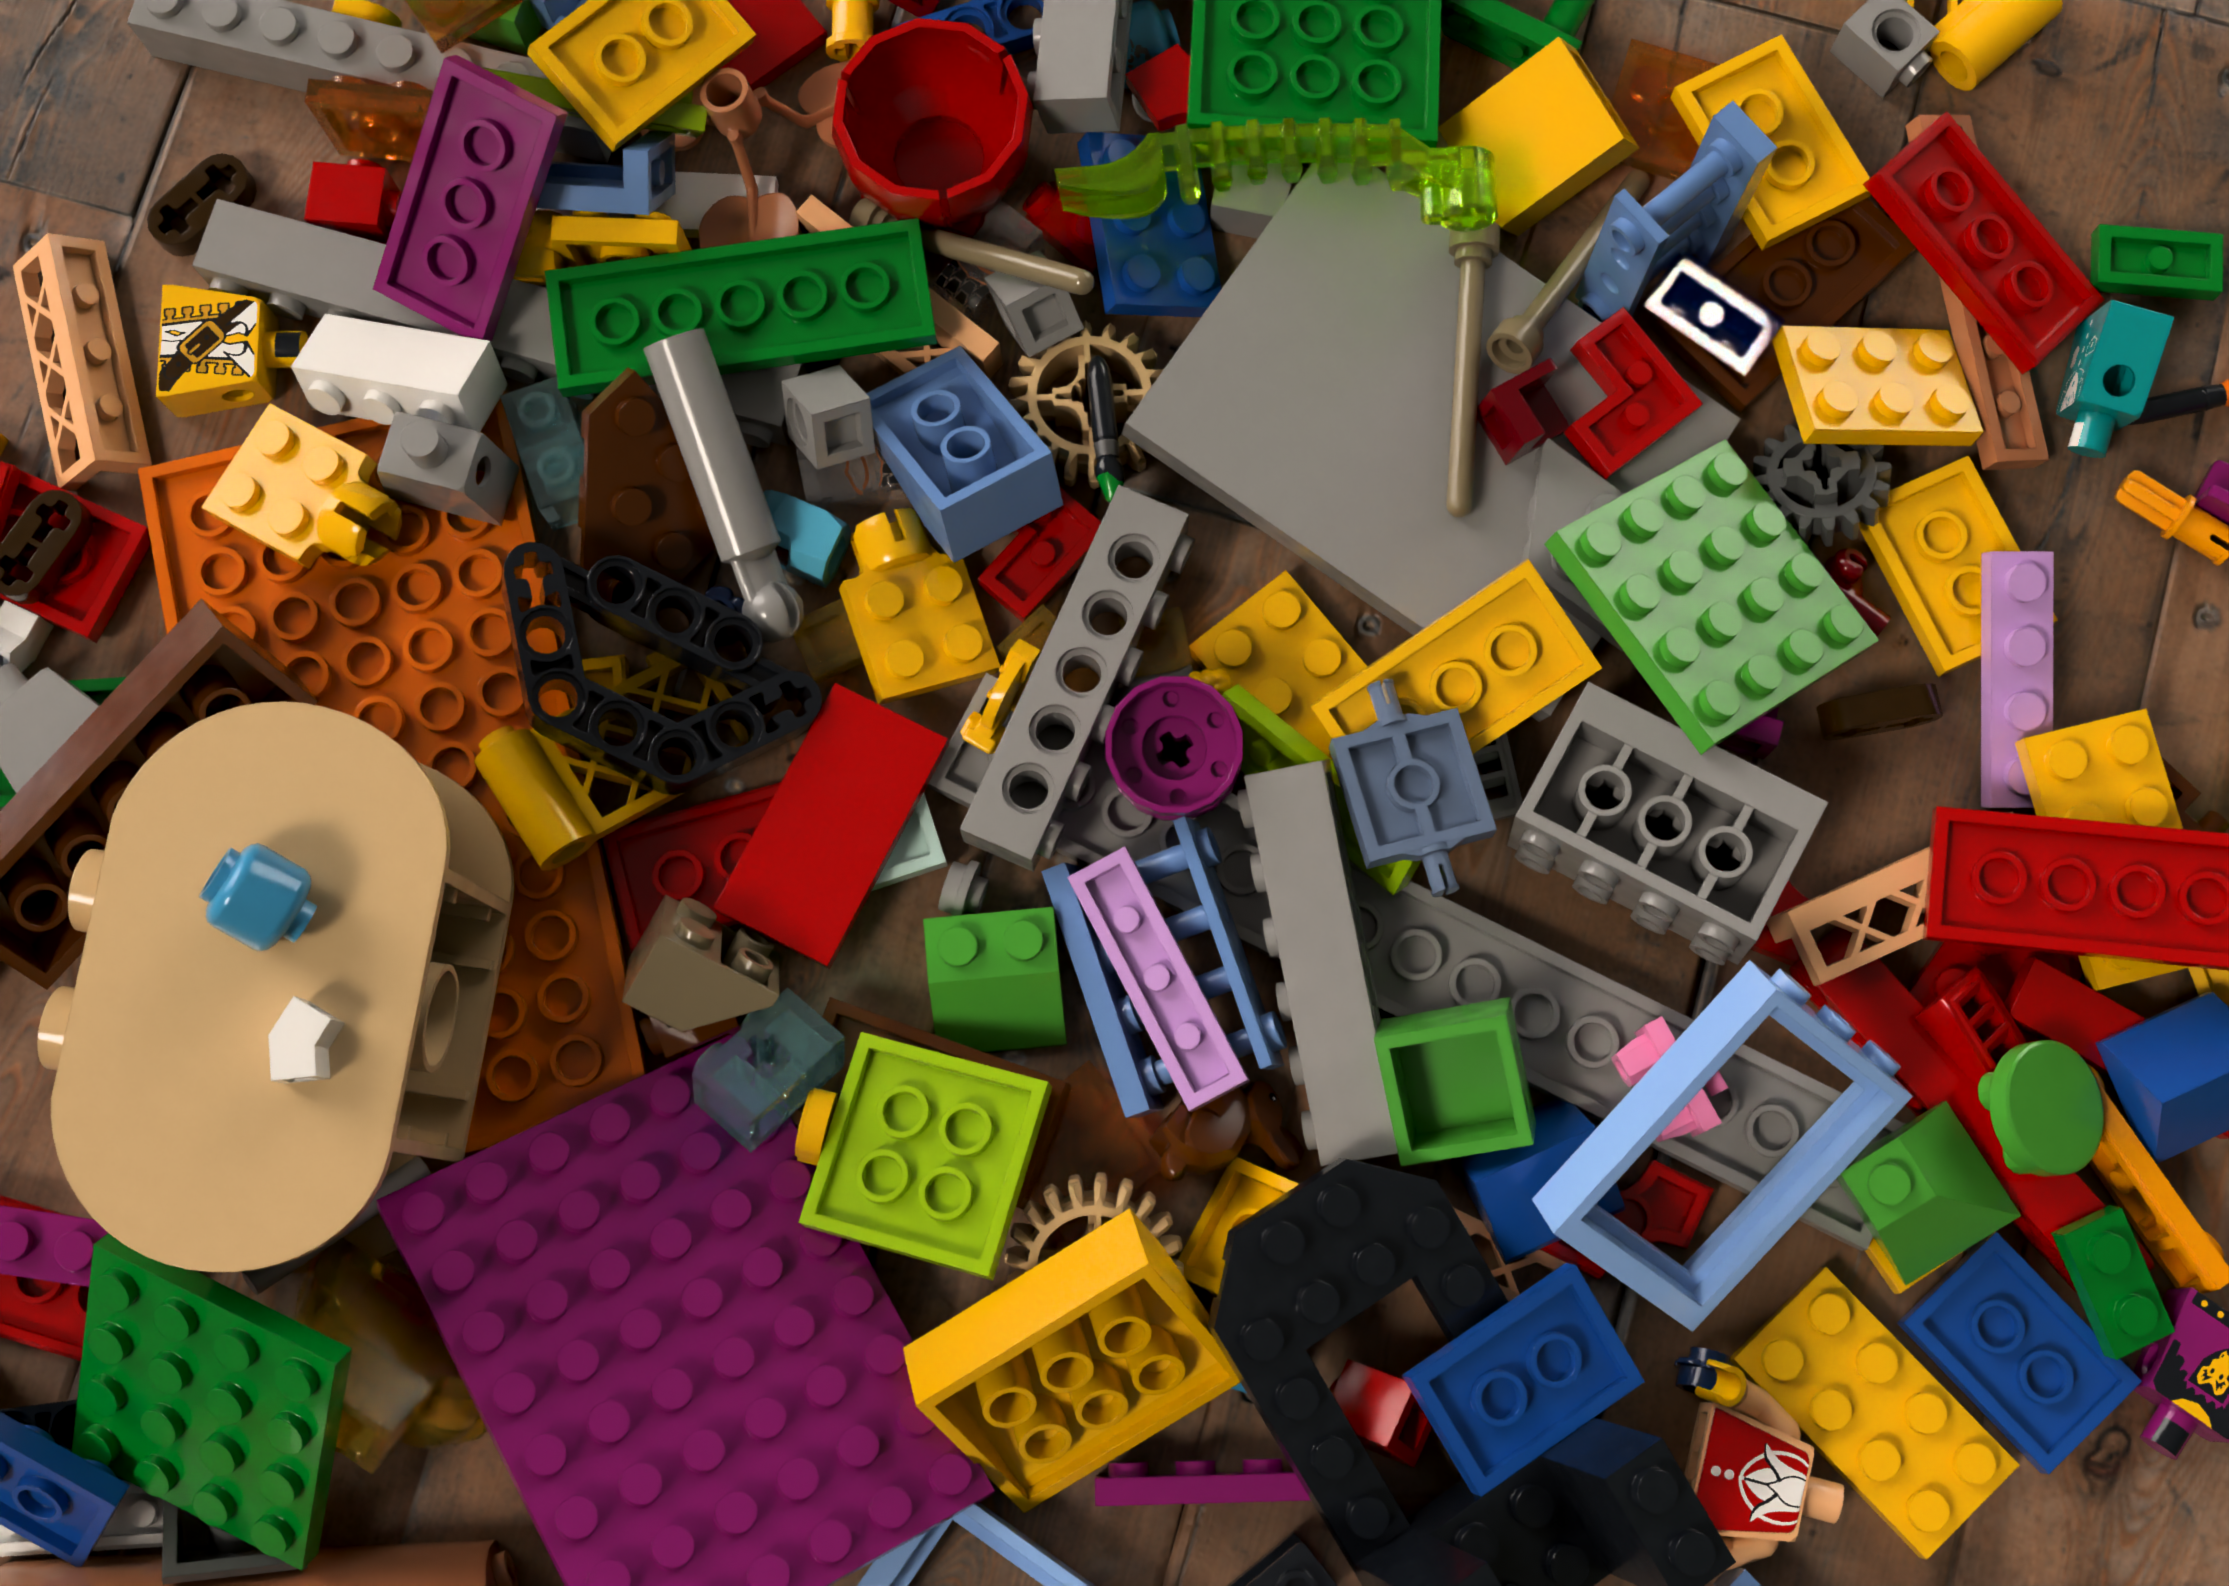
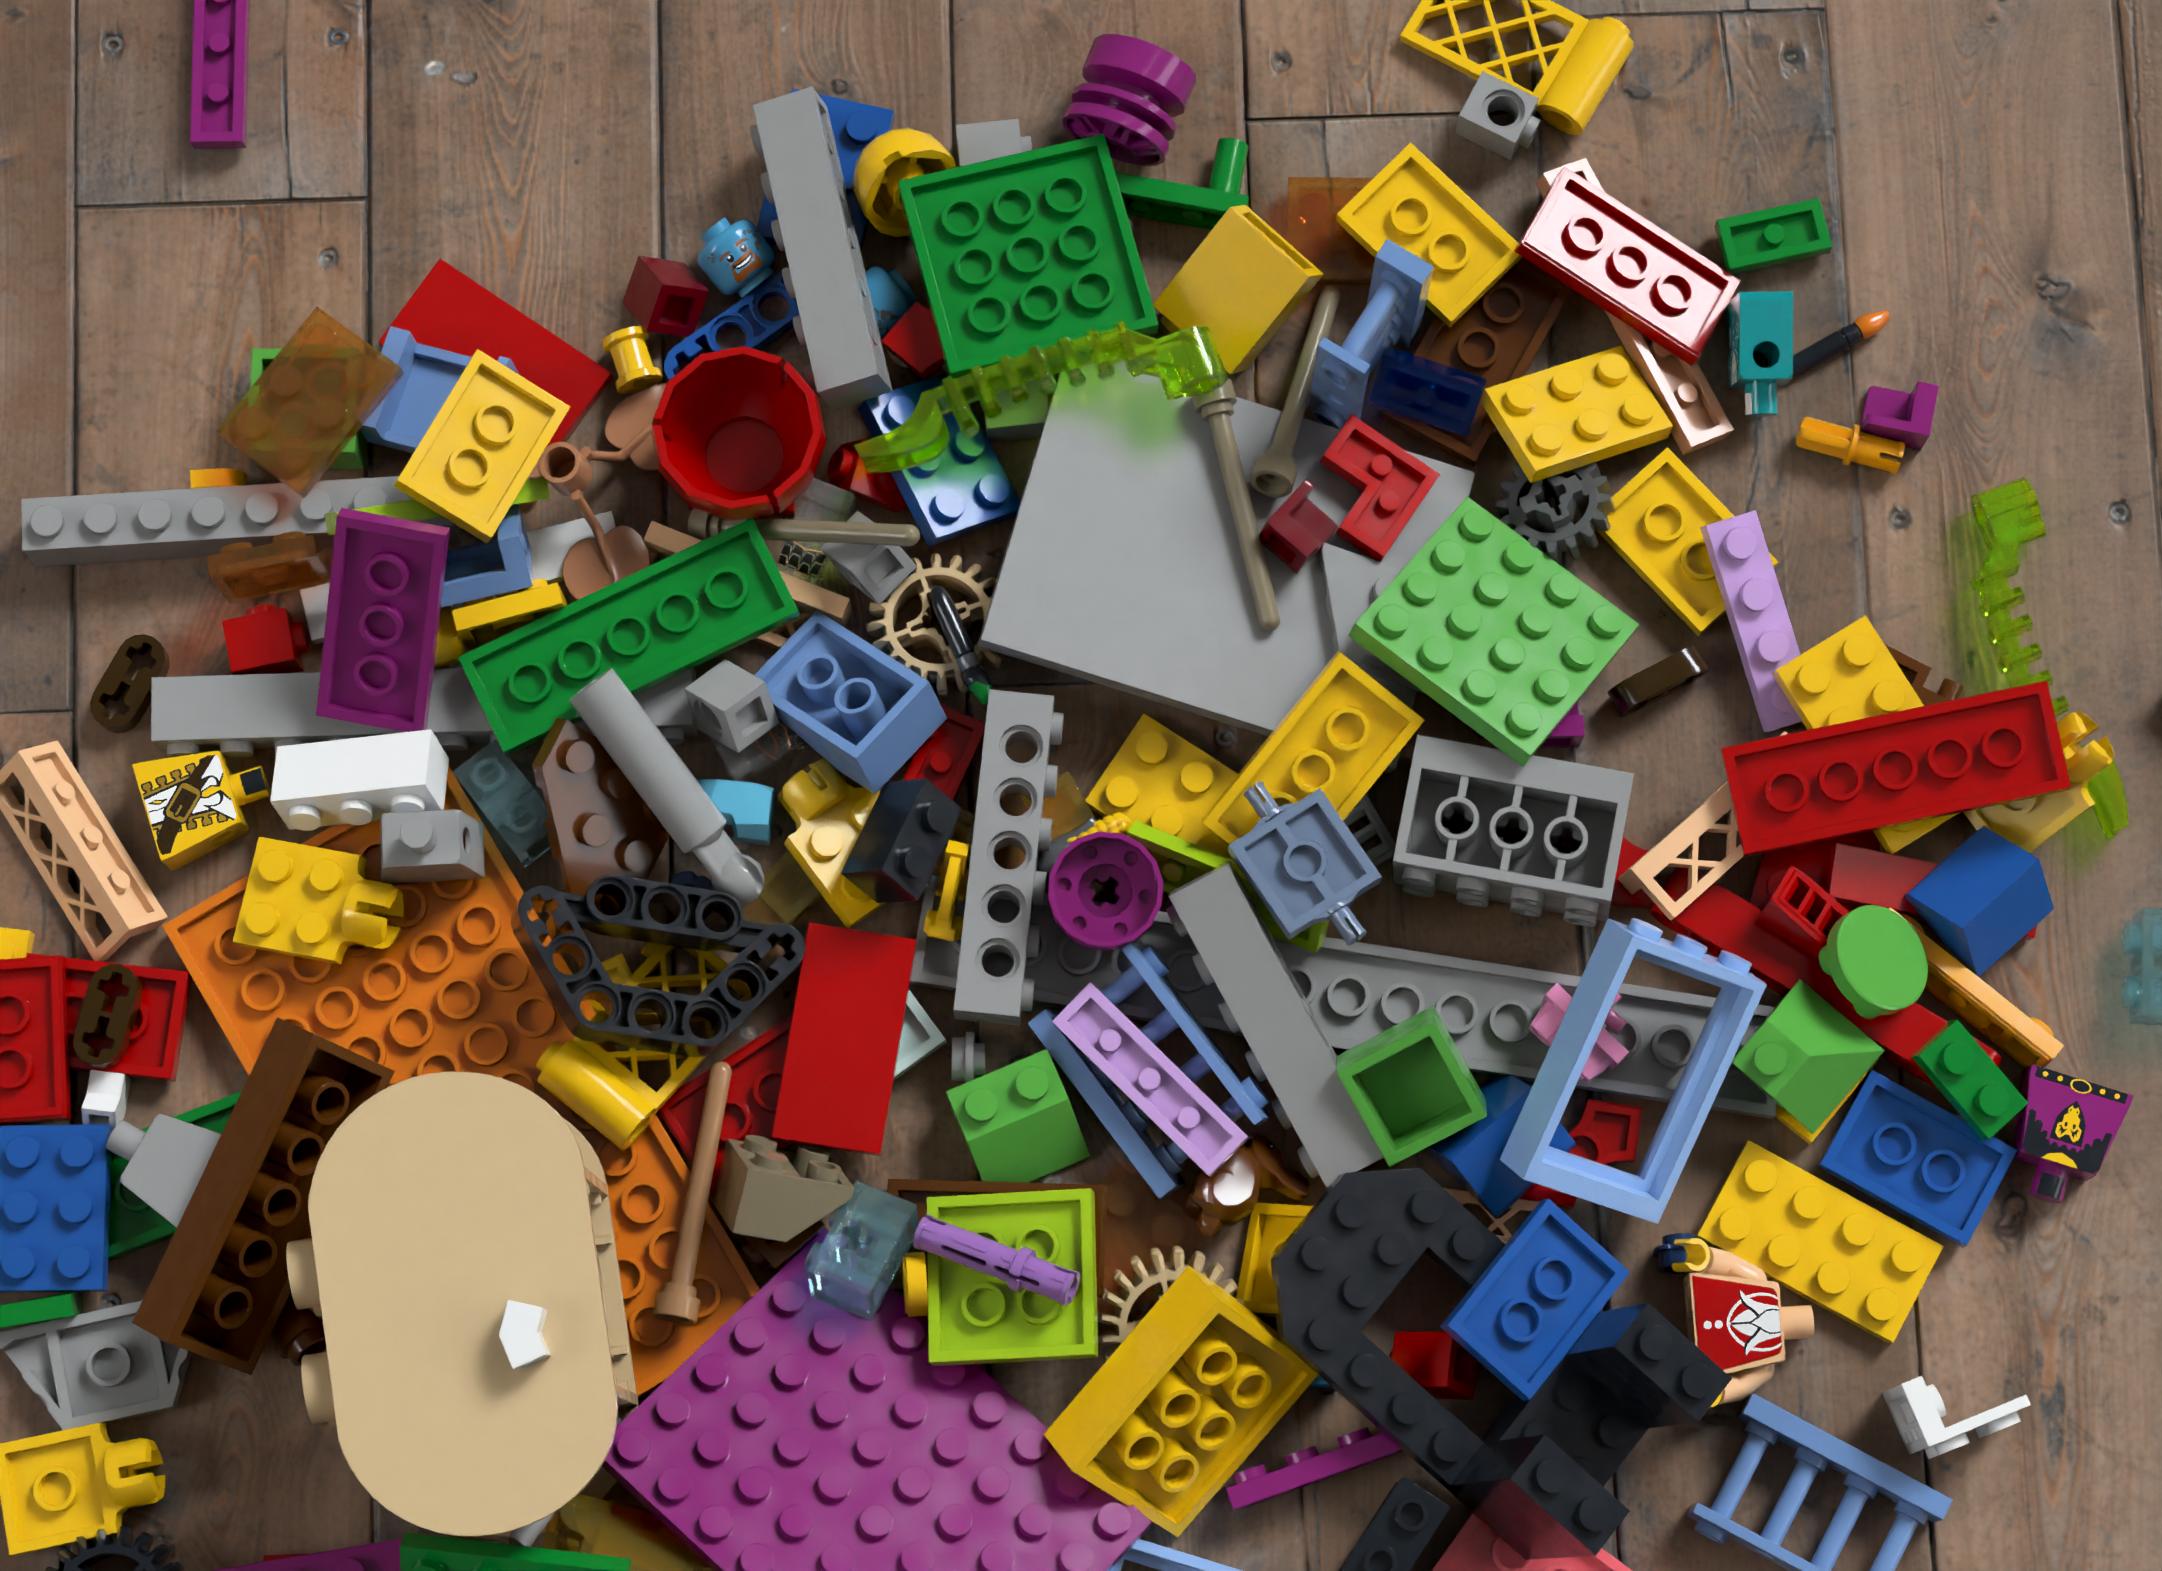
camera: 20 degrees left, 0 degrees up
dark azure head [199,843,317,952] -> none
dark red arm [1824,548,1891,637] -> none
none -> medium nougat piece [653,1061,732,1324]
none -> black brick [841,778,962,903]
none -> medium lavender pin [913,1214,1080,1306]

